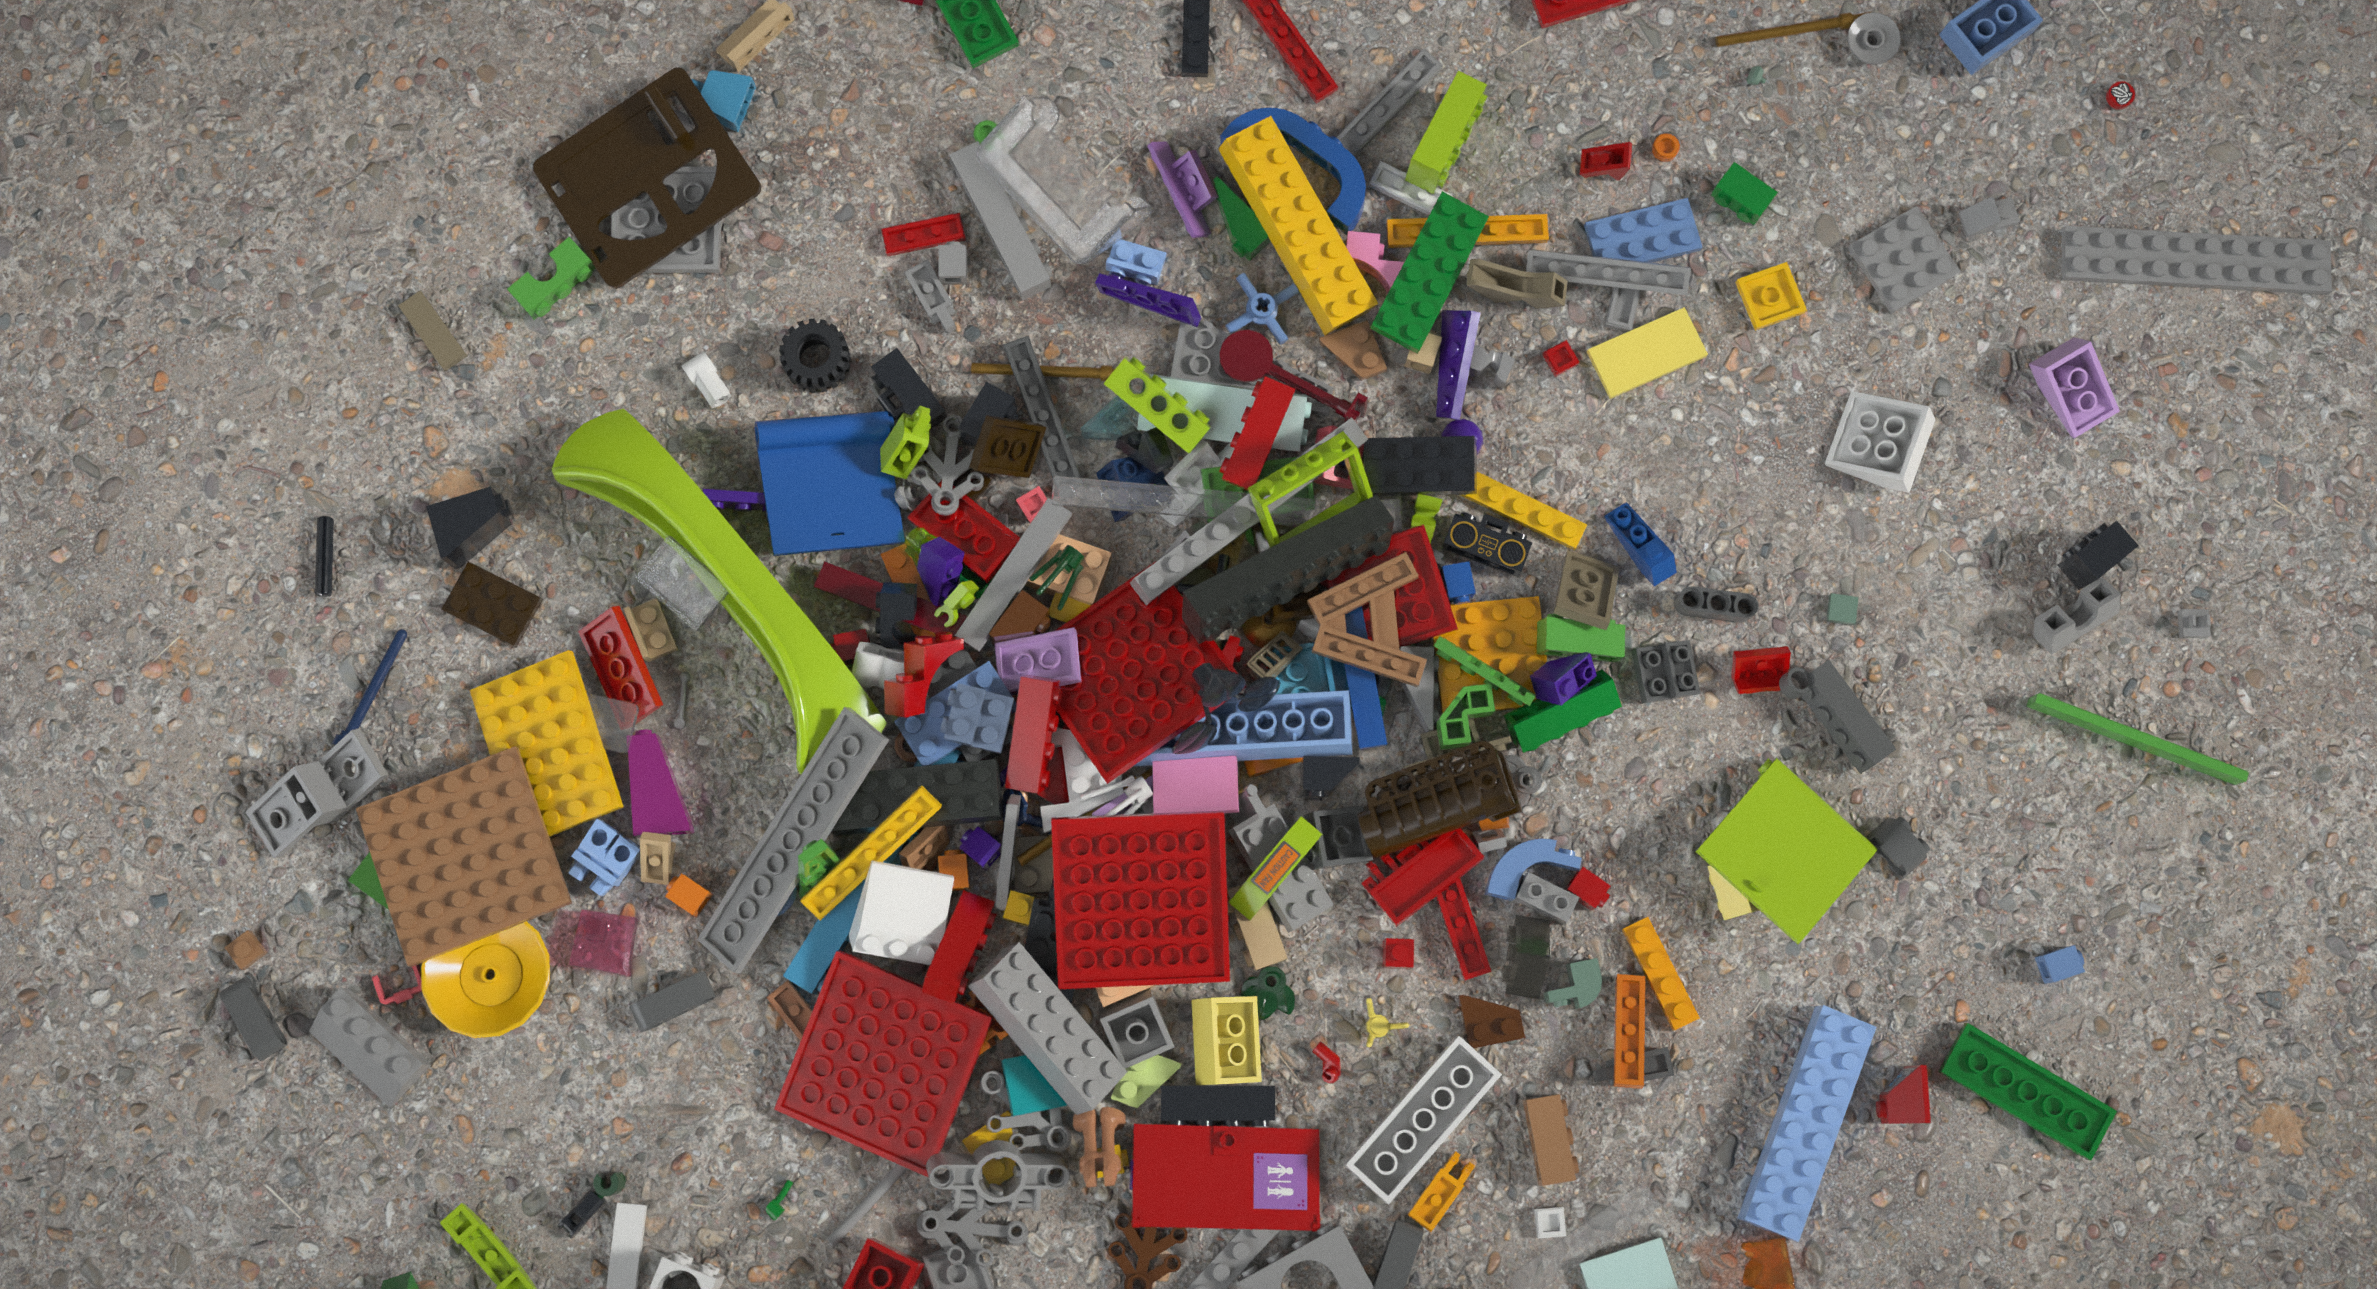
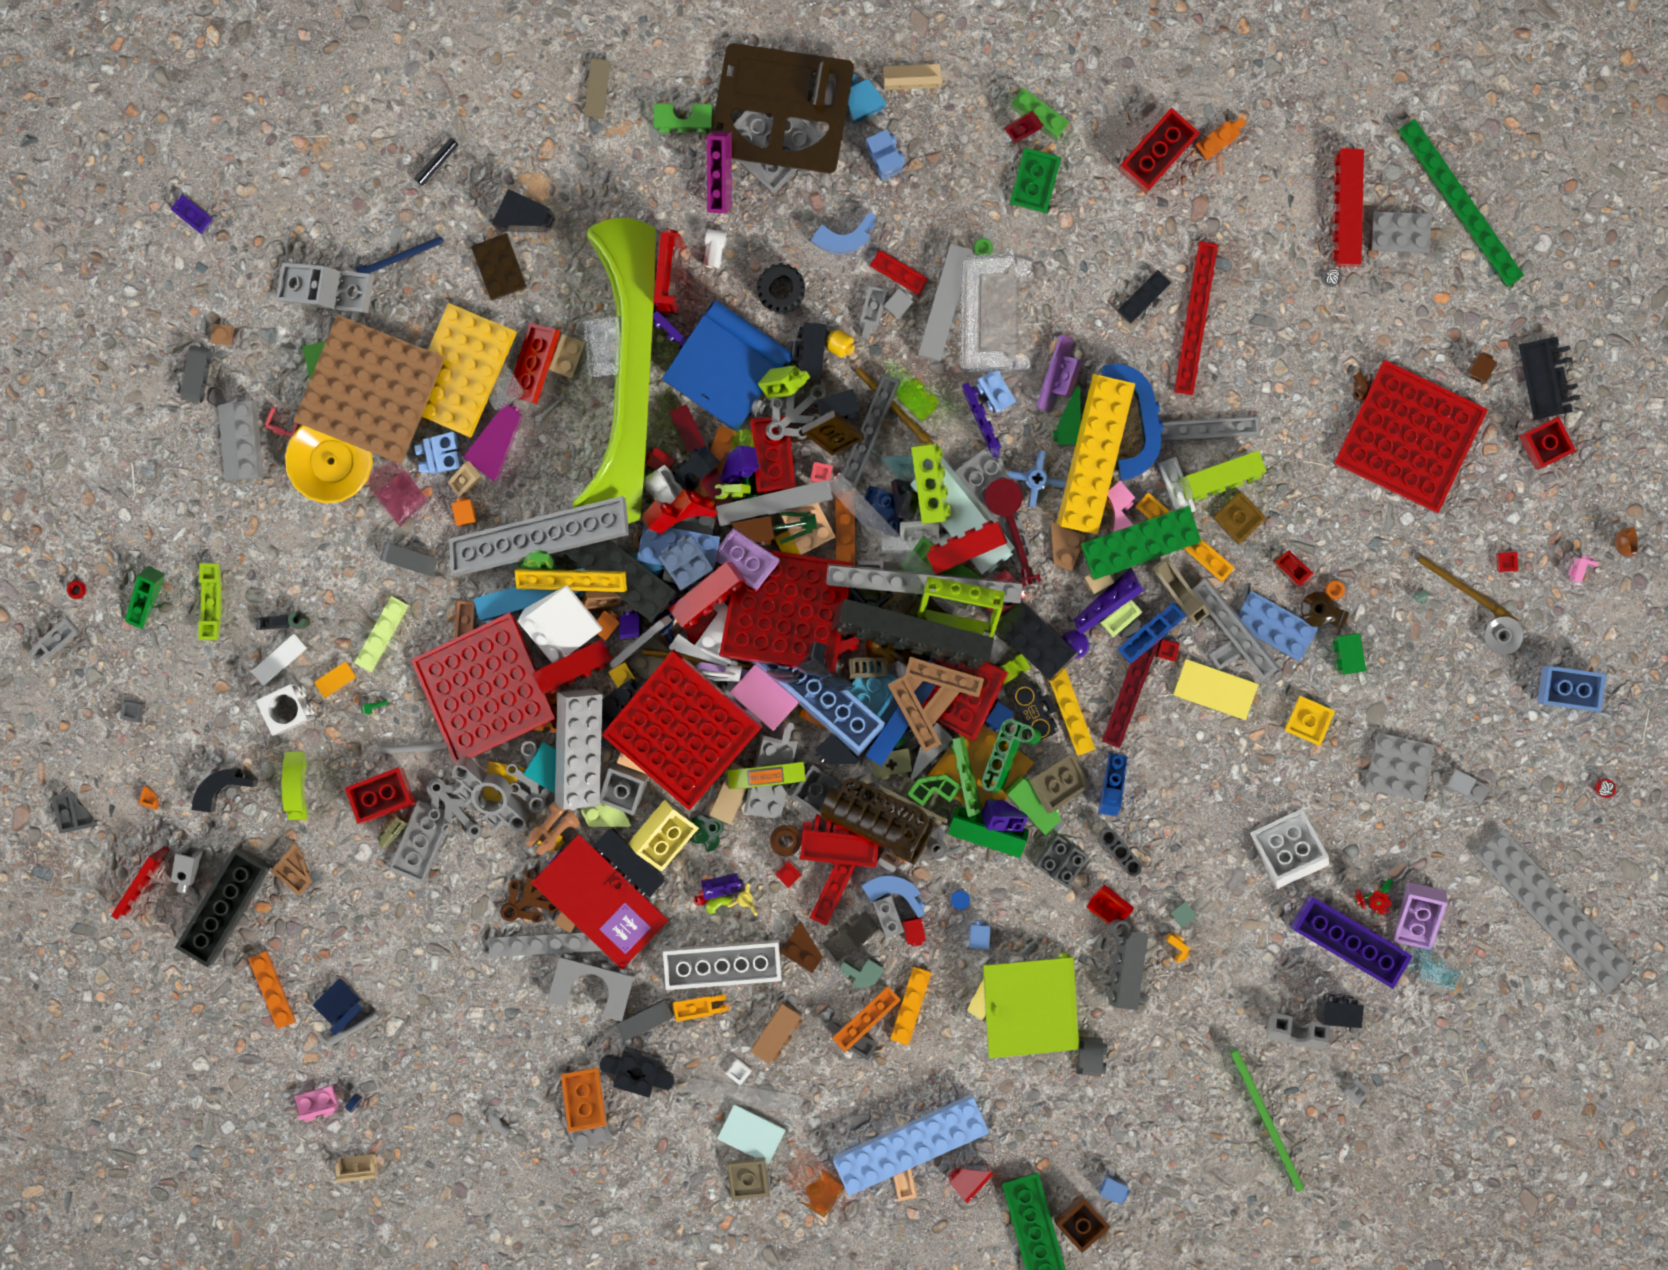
camera: 45 degrees right, 10 degrees up
none -> dark purple plate [170,195,214,234]
none -> light orange tile [314,661,357,698]
none -> yellowish green plate [354,596,409,672]
none -> medium nougat tile [554,912,575,933]
none -> red panel [654,229,686,314]
none -> dark purple hinge [701,873,743,900]
none -> lime arm [705,896,733,914]
none -> magenta brick [707,131,732,214]
none -> reddish brown piece [770,825,802,857]
none -> medium blue arch [811,211,876,255]
none -> yellow head [825,329,855,358]
none -> orange plate [835,491,855,566]
none -> medium blue brick [866,129,905,181]
none -> olive brick [871,748,912,780]
none -> light nougat tile [893,1169,917,1201]
none -> clear neon green brick [895,378,939,423]
none -> blue tile [951,890,970,910]
none -> medium blue brick [969,920,990,949]
none -> green beam [981,719,1041,793]
none -> reddish brown brick [1054,1194,1111,1253]
none -> yellowish green tile [1100,600,1142,637]
none -> dark red plate [1101,641,1159,748]
none -> blue slope [1117,602,1186,664]
none -> light orange bracket [1165,933,1190,963]
none -> pearl gold tile [1212,491,1267,545]
none -> dark purple brick [1290,895,1413,989]
none -> dark brown animal [1300,591,1349,629]
none -> red plant [1353,879,1394,916]
none -> clear light blue slope [1419,960,1461,991]

